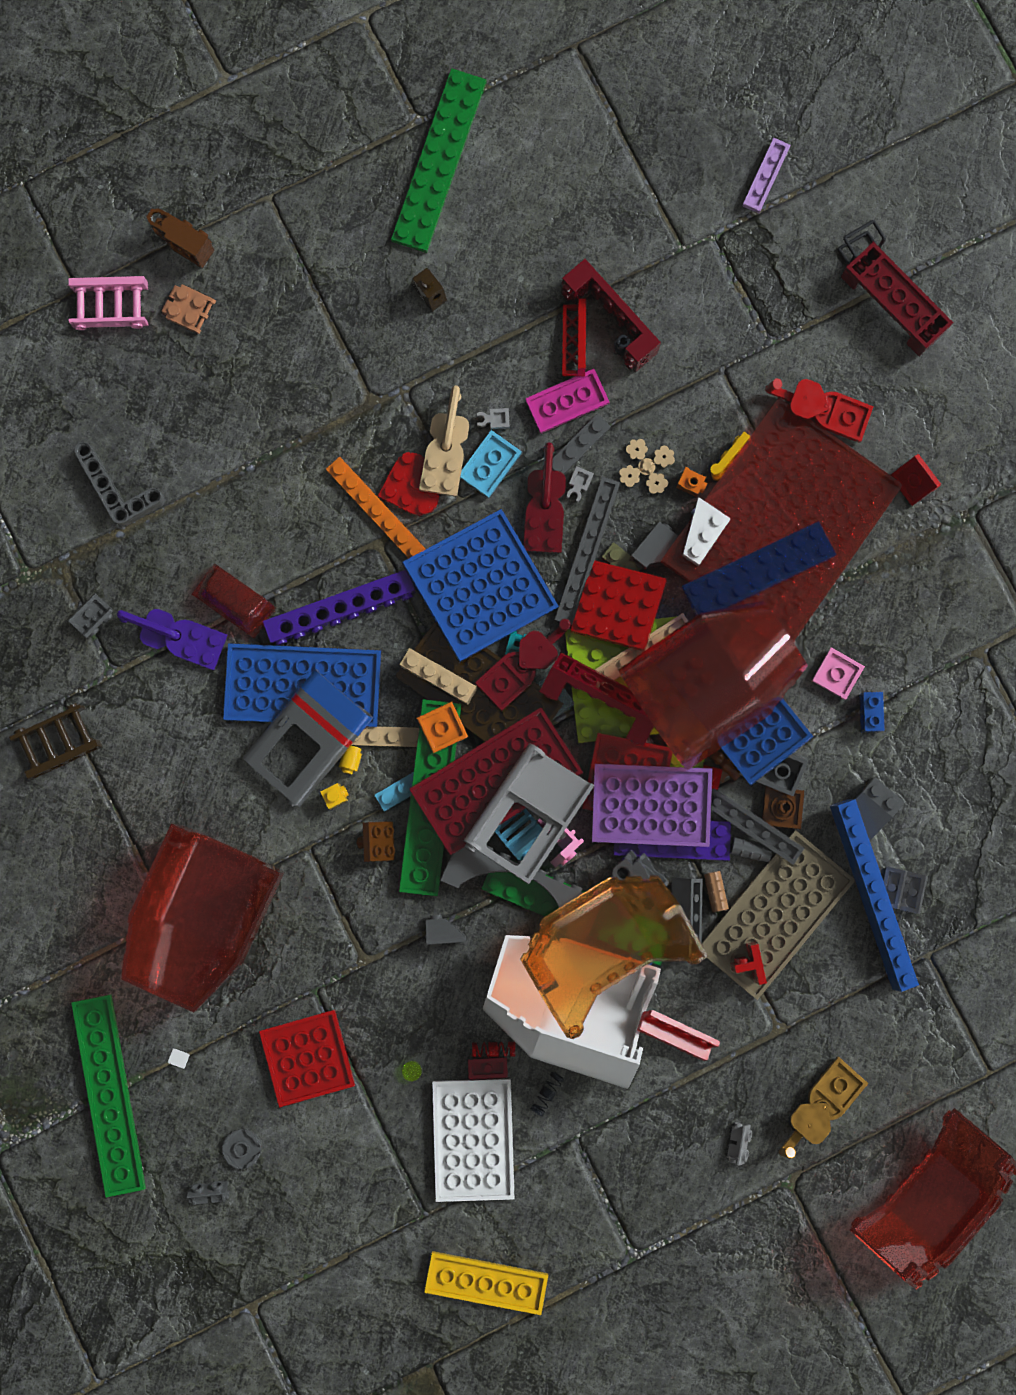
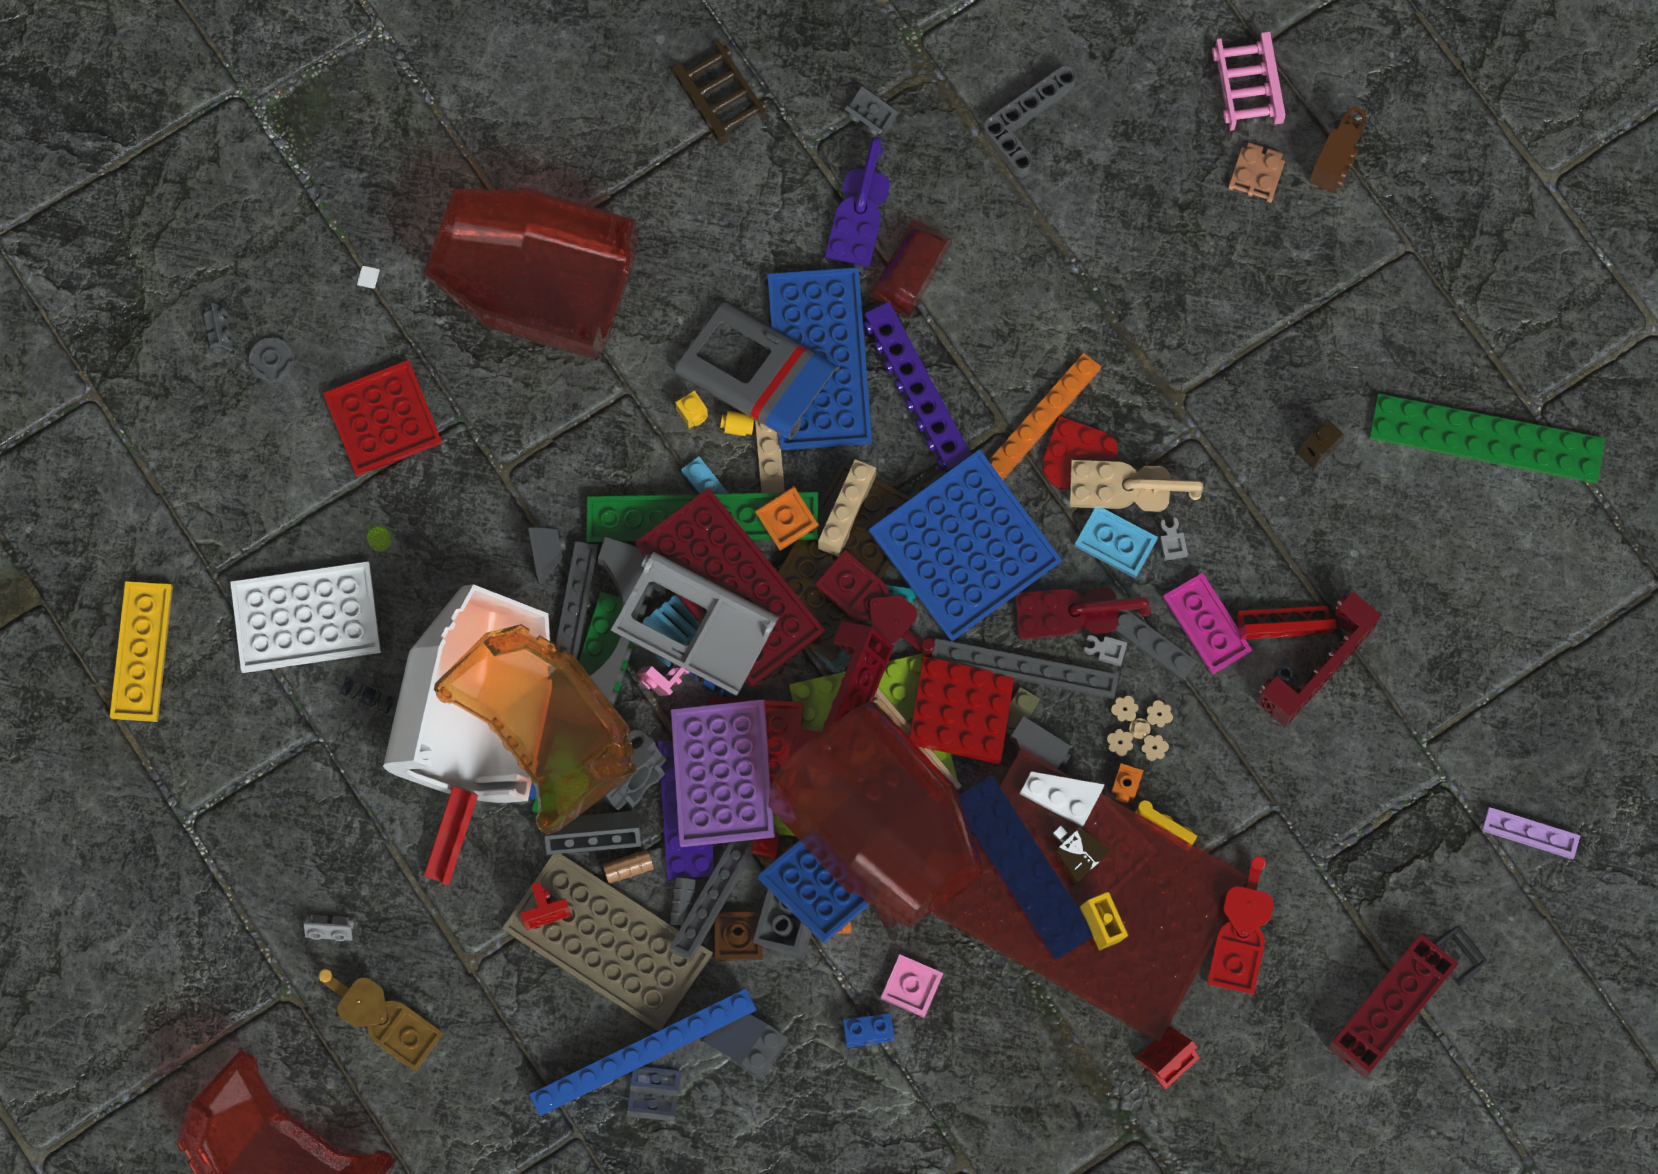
camera: 80 degrees right, 10 degrees down
green plate [72,994,146,1197] -> none
reddish brown plate [357,822,395,862] -> none
dark red plate [468,1057,508,1079] -> none
red piece [472,1041,515,1058] -> none
none -> dark grey plate [550,541,599,680]
none -> dark brown torso [1052,825,1110,885]
none -> yellow brick [1080,892,1128,950]

